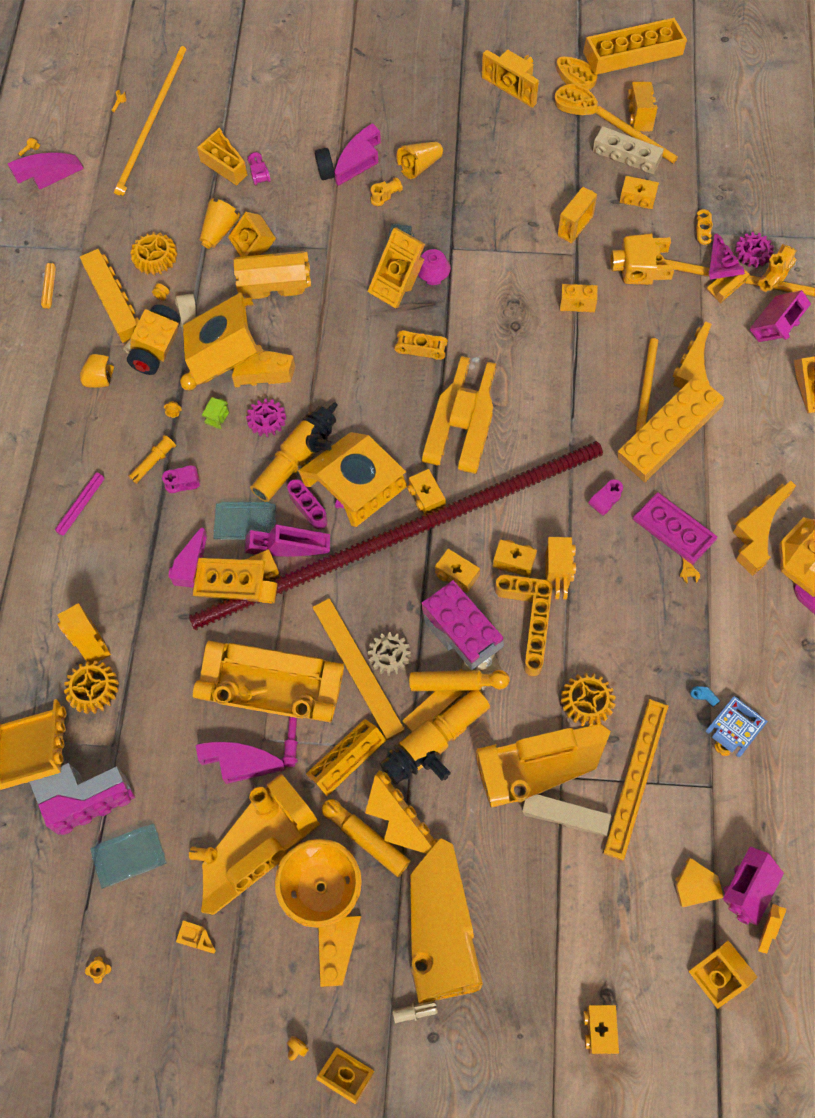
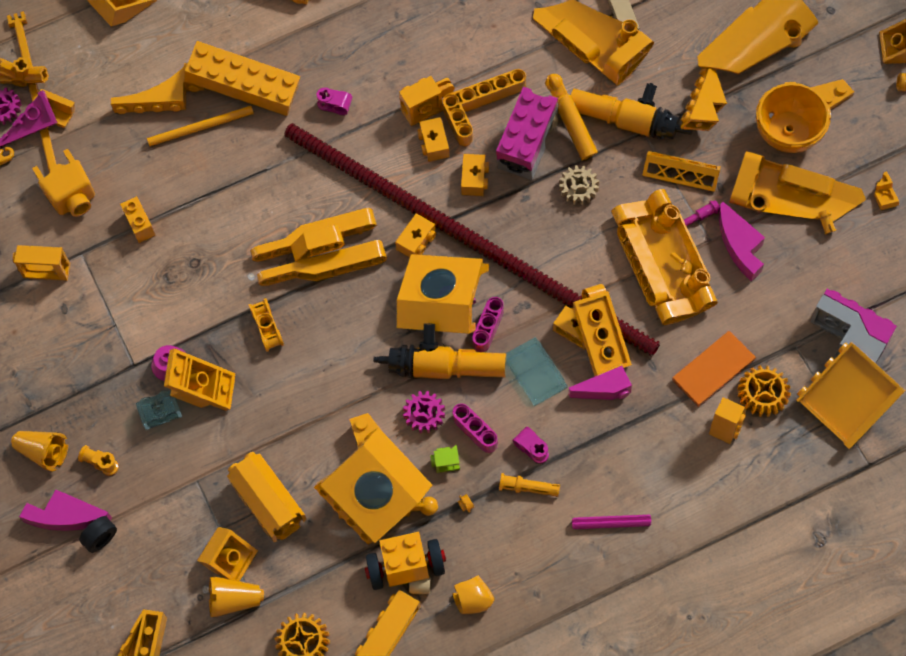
camera: 120 degrees left, 0 degrees up
clear light blue piece [90,824,167,889] -> none
light orange bush [152,284,170,301] -> none
tan piece [175,294,196,337] -> none
dark pink slope [245,525,330,557] -> none
dark pink connector [247,152,271,186] -> none
light orange tile [312,598,405,741] -> none
light orange piece [321,799,411,877] -> none
tan axle [393,1001,438,1024] -> none
light orange tile [402,669,468,732] -> none
light orange gear [561,673,616,727] -> none
dark pink tile [633,492,718,565] -> none
light orange piece [680,557,700,584] -> none
dark pink piece [750,290,811,342] -> none
none -> dark pink beam [452,403,498,453]
none -> orange tile [672,331,756,407]

